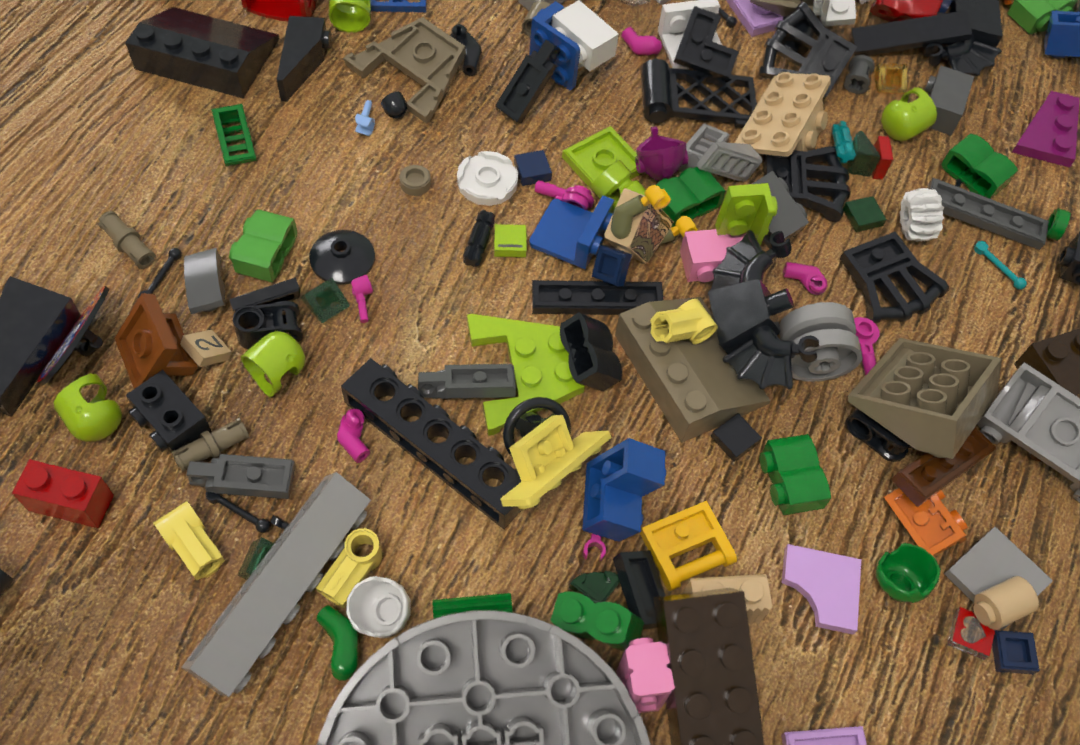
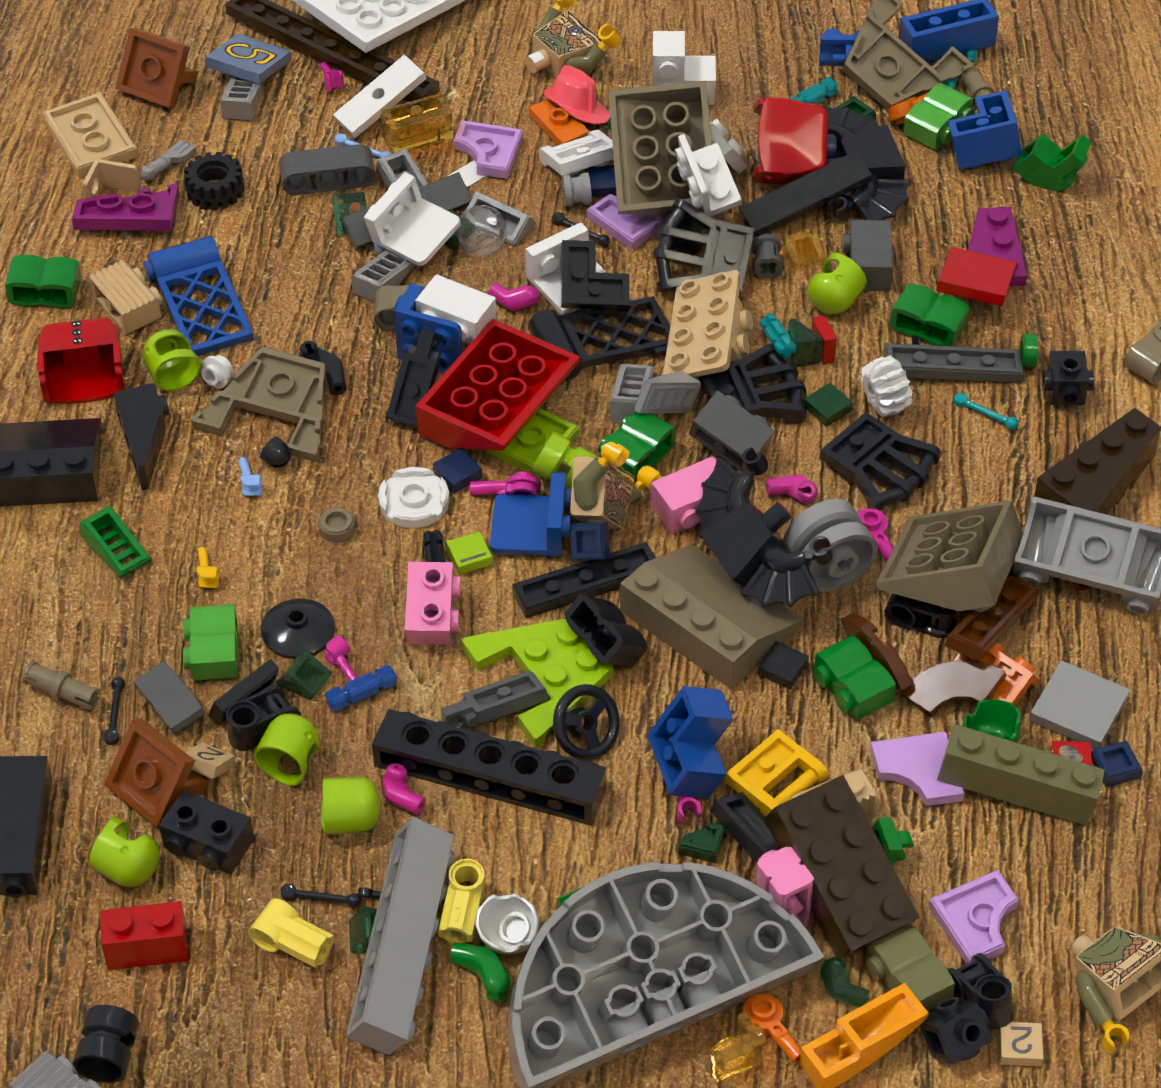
camera: 15 degrees left, 10 degrees down
black shield [37,286,110,386] -> none
dark tan pin [171,418,250,473] -> none
dark grey hinge [186,454,295,499] -> none
light yellow bracket [500,415,612,510] -> none
green brick [550,592,644,651] -> none
magenta helmet [635,126,688,181] -> none
light yellow piece [650,298,718,344] -> none
lime bracket [715,183,777,246] -> none
tan brick [973,576,1039,630] -> none
none -> yellow hand [197,547,219,588]
none -> white plate [201,355,233,389]
none -> lime helmet [321,776,381,835]
none -> blue axle [325,665,397,712]
none -> bright pink brick [405,562,461,645]
none -> red slope [415,319,580,451]
none -> reddish brown tile [841,613,912,690]
none -> green tile [872,818,914,866]
none -> tile [900,660,1007,716]
none -> red tile [937,247,1017,306]
none -> olive brick [937,724,1105,826]

